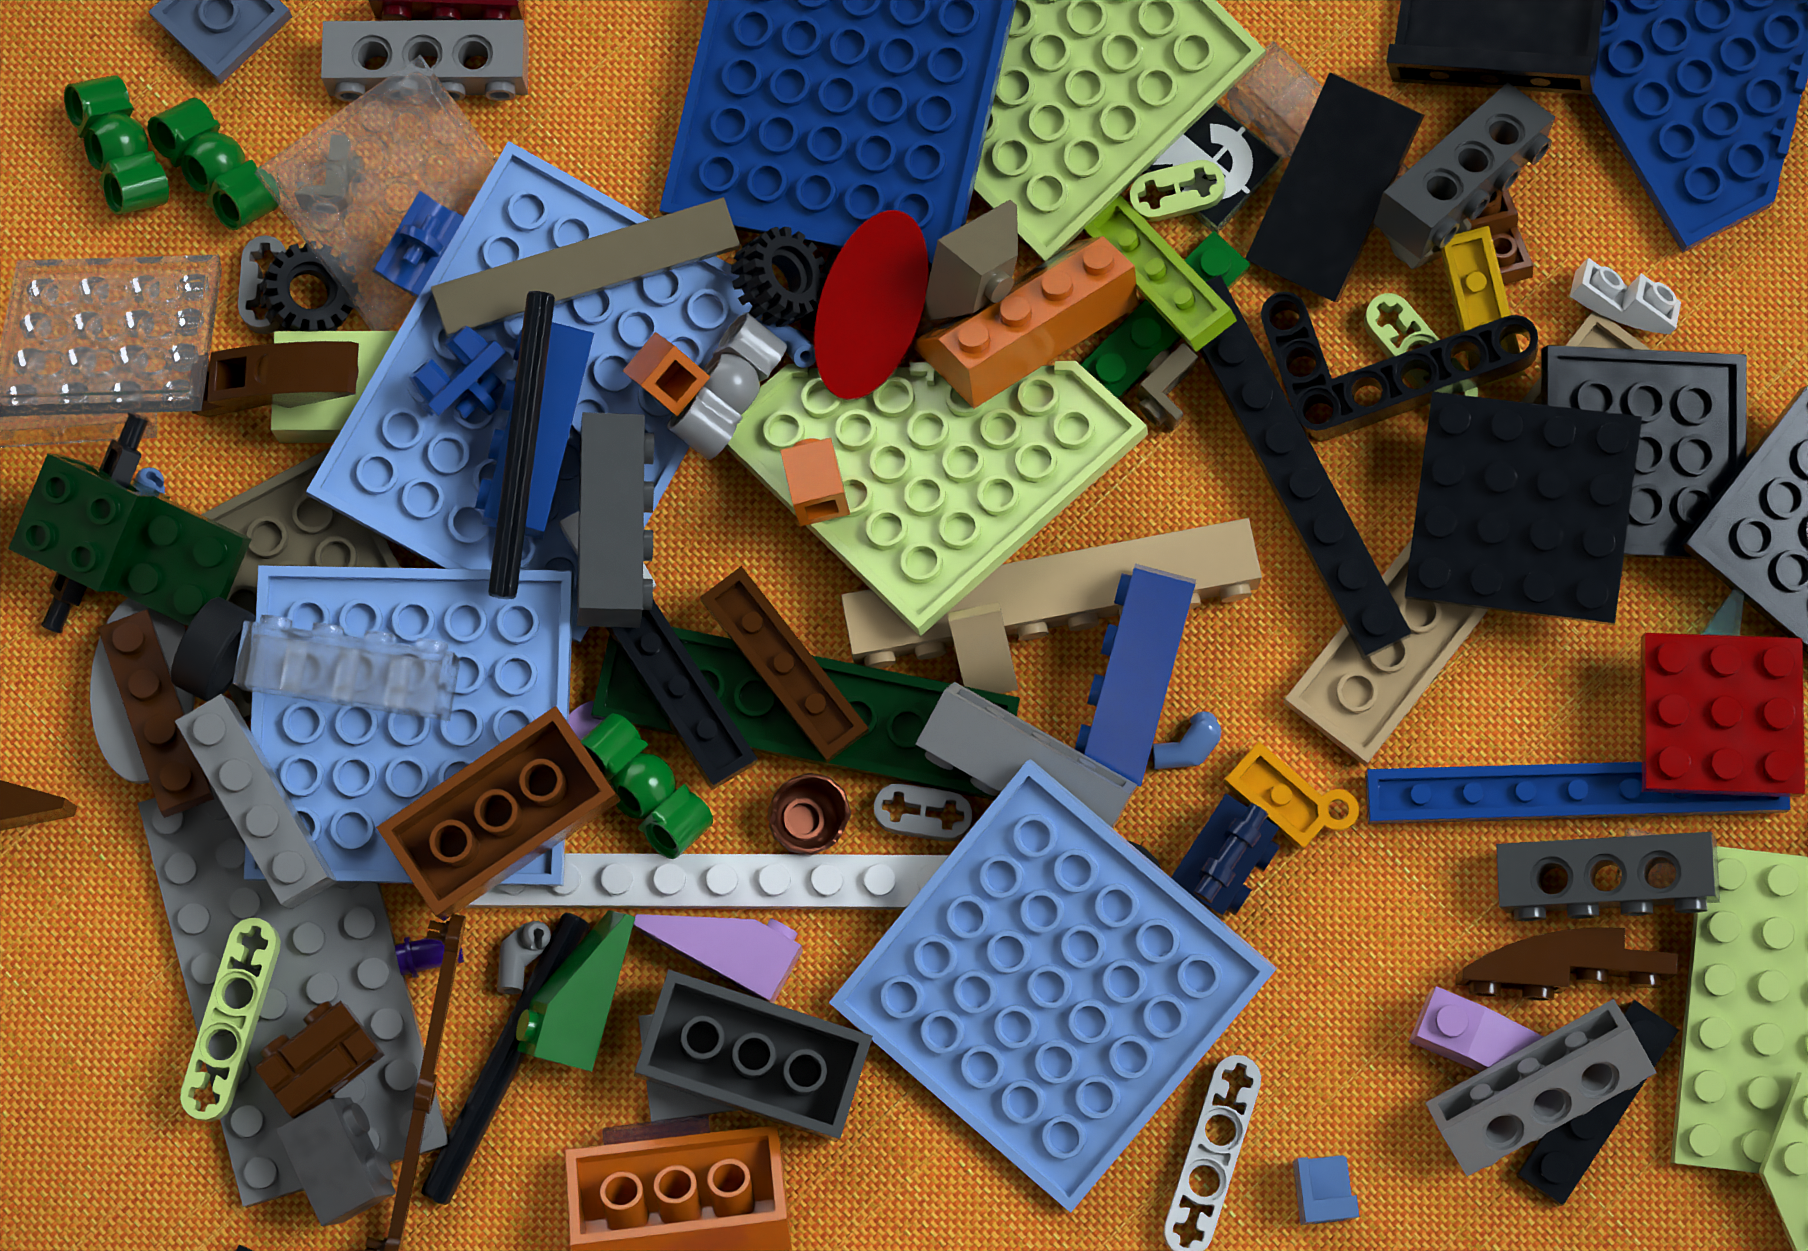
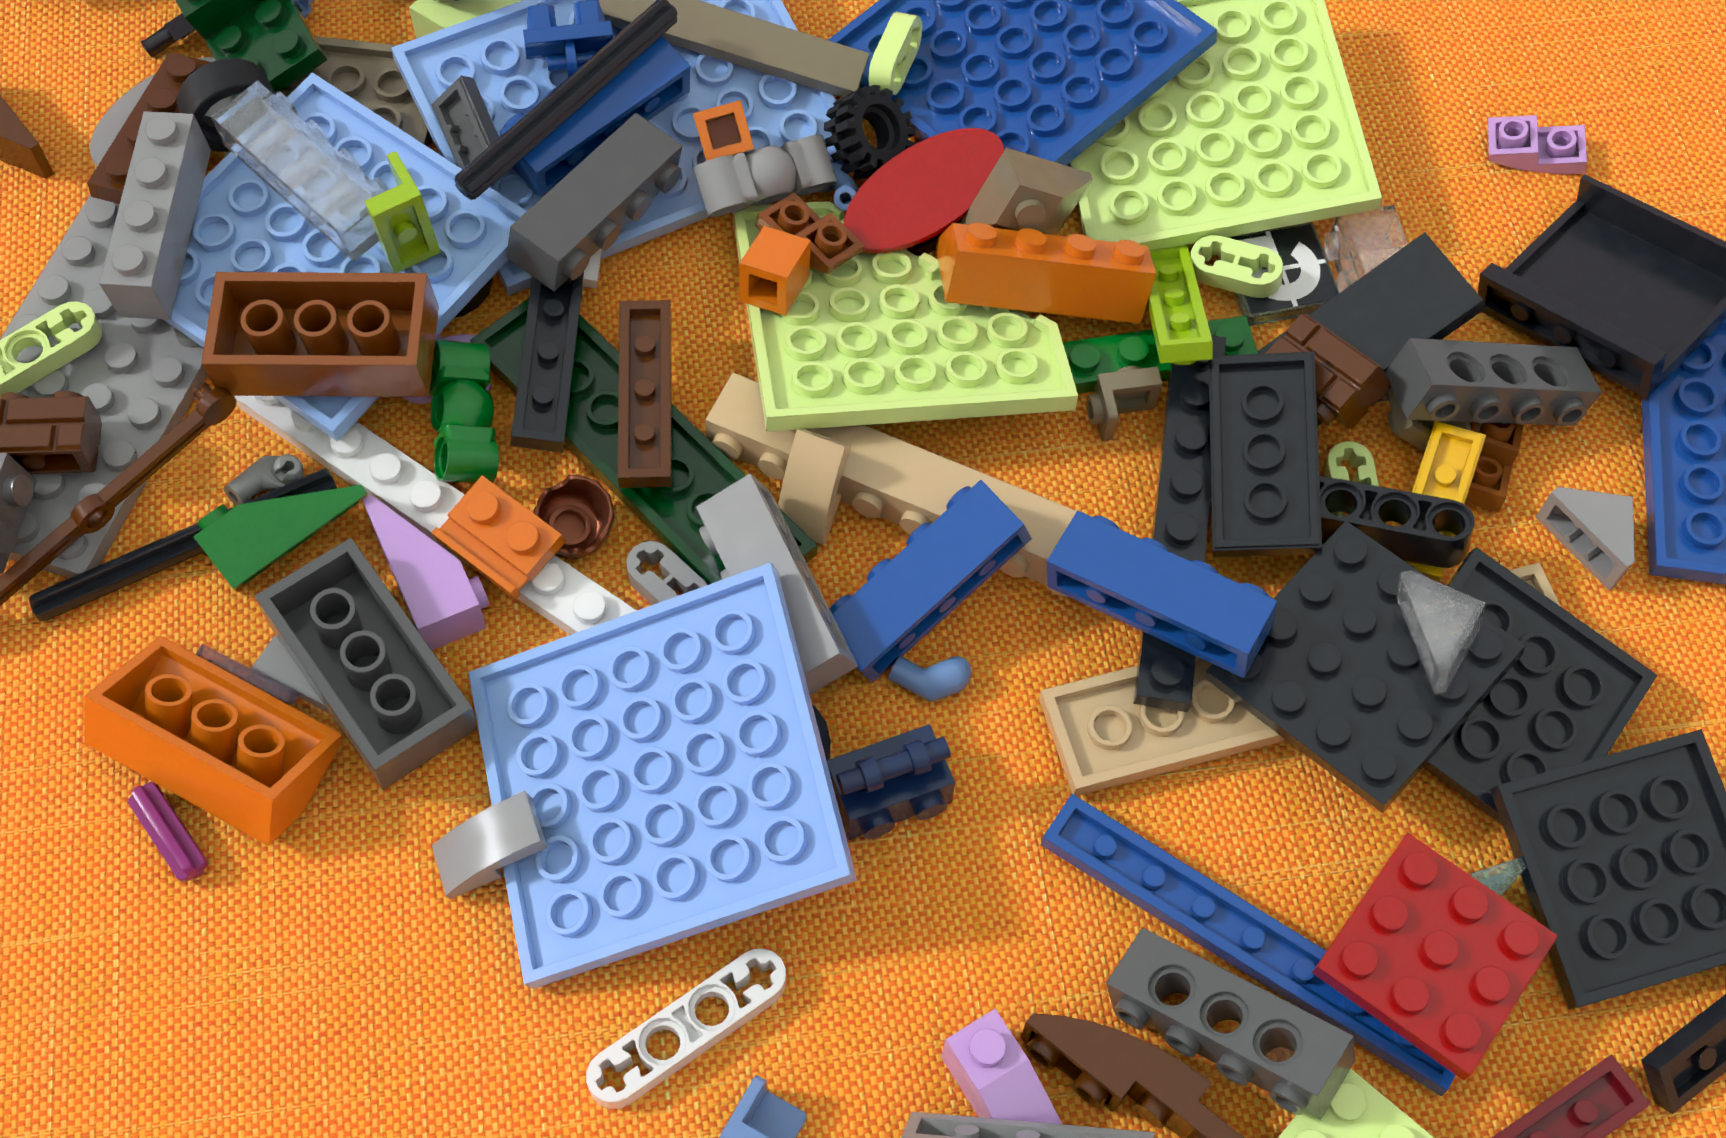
camera: 30 degrees right, 15 degrees down
dark purple pin [395,937,464,978] -> none
light orange hinge [1223,741,1359,851] -> none
white slope [1570,258,1681,334] -> none
none -> lime panel [364,151,441,273]
none -> dark grey plate [431,75,499,169]
none -> orange plate [431,475,566,600]
none -> light grey slope [432,791,548,899]
none -> dark orange slope [755,192,865,274]
none -> yellowish green beam [868,12,923,95]
none -> blue brick [1047,510,1277,678]
none -> black tile [1209,351,1322,557]
none -> reddish brown brick [1265,313,1390,430]
none -> clear slope [1396,570,1486,695]
none -> light grey slope [1536,487,1635,591]

